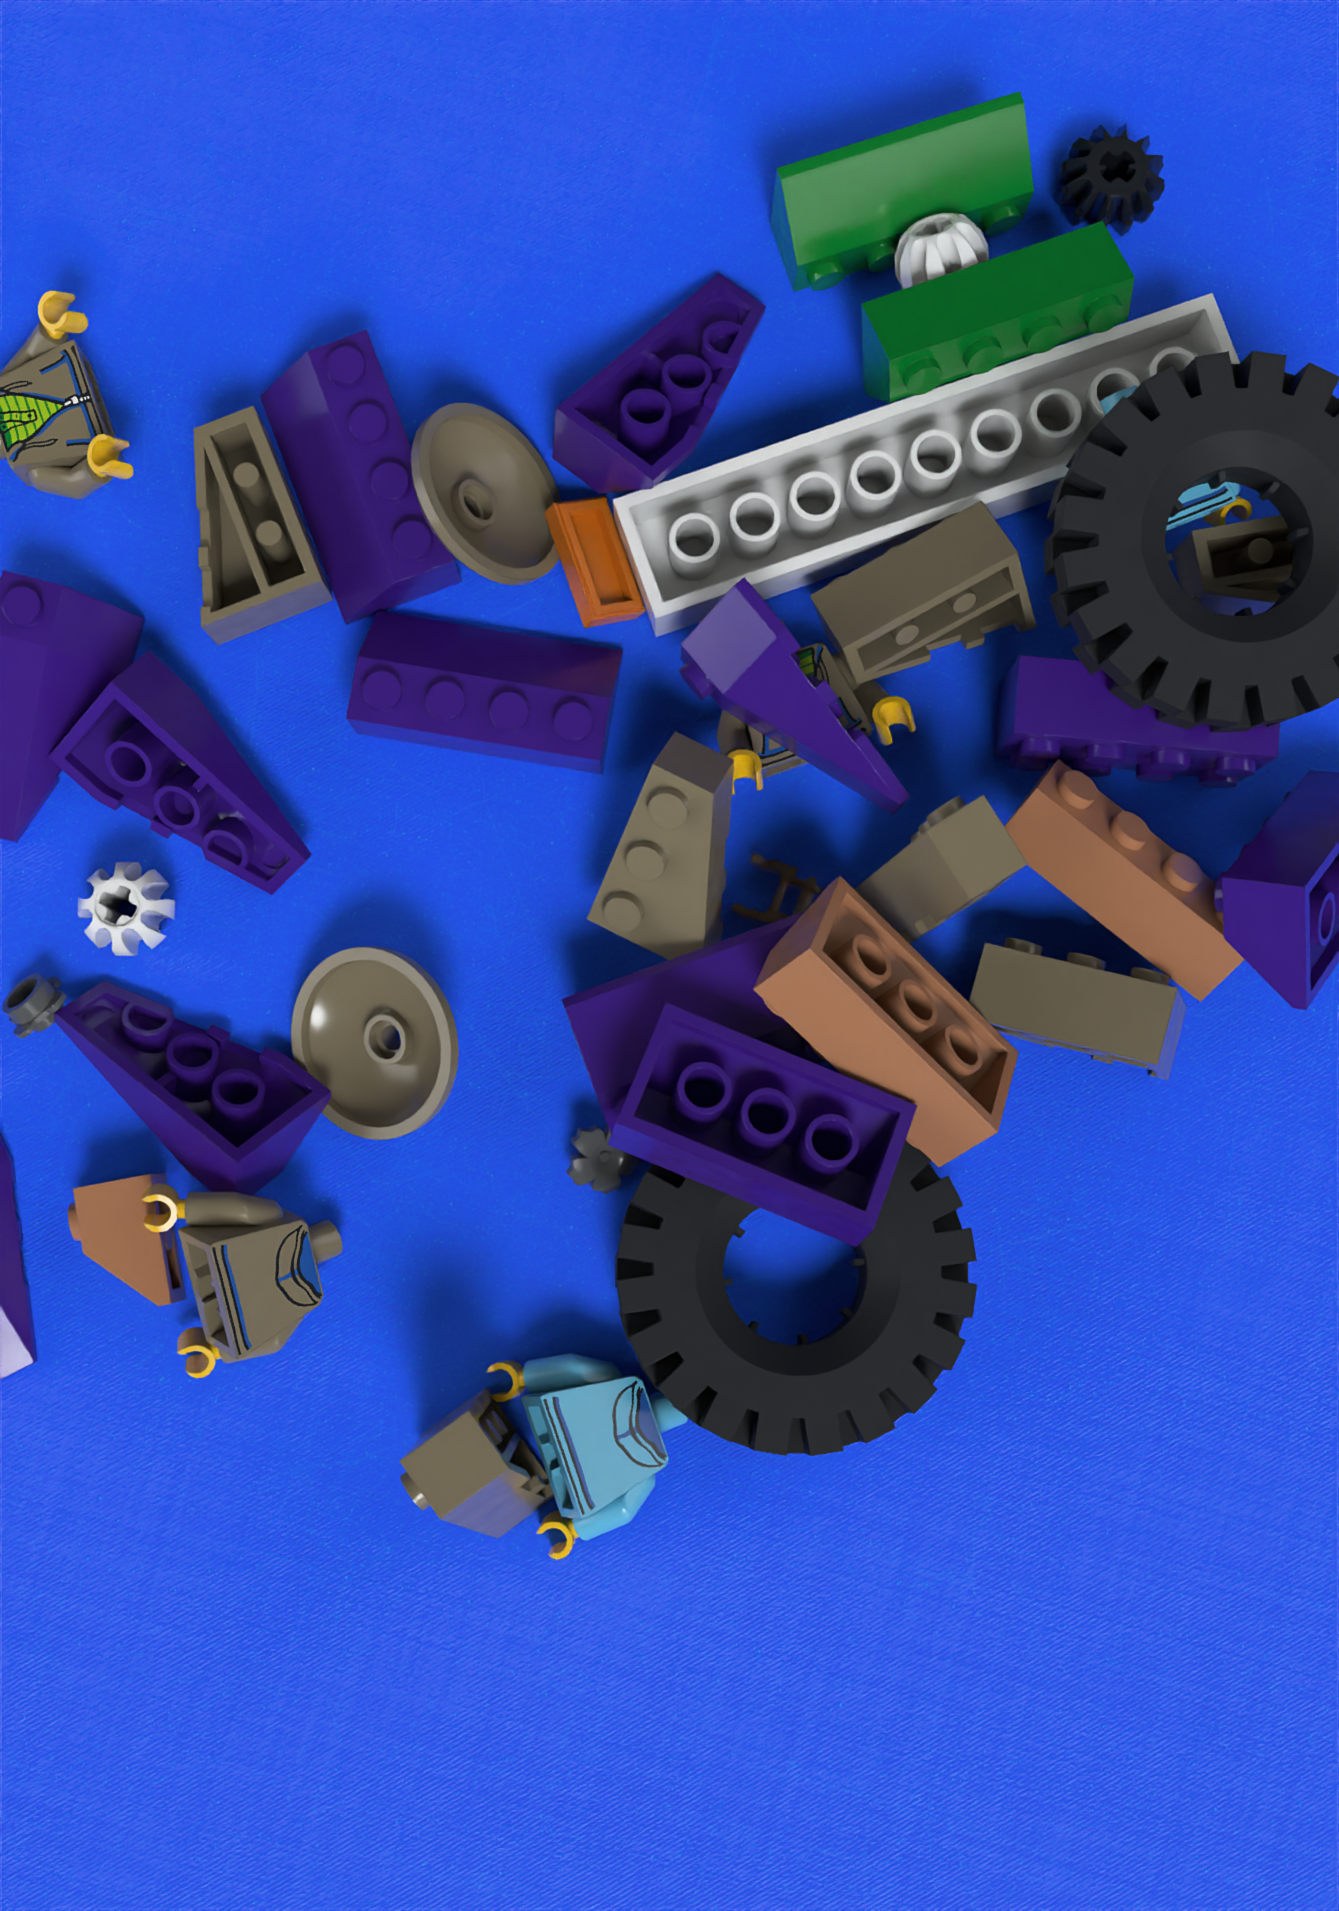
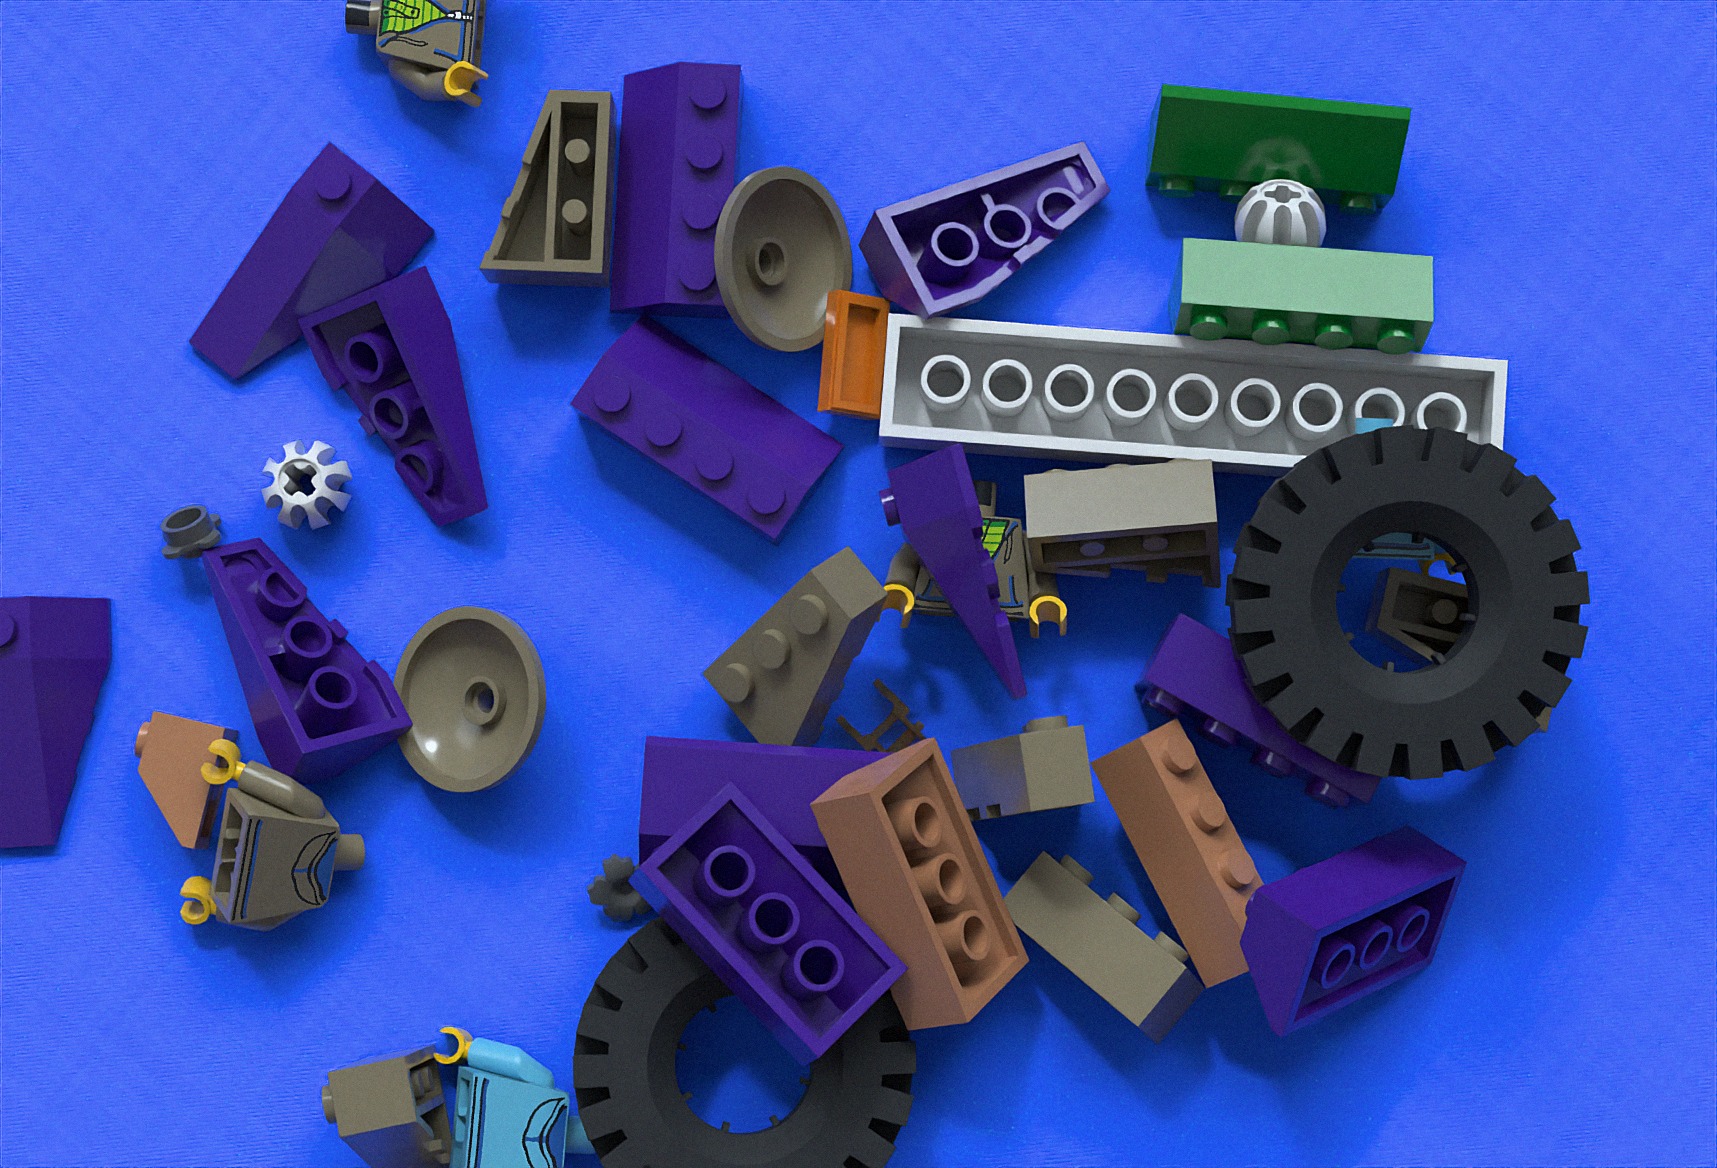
camera: 30 degrees right, 0 degrees up
black gear [1058,123,1165,237] -> none

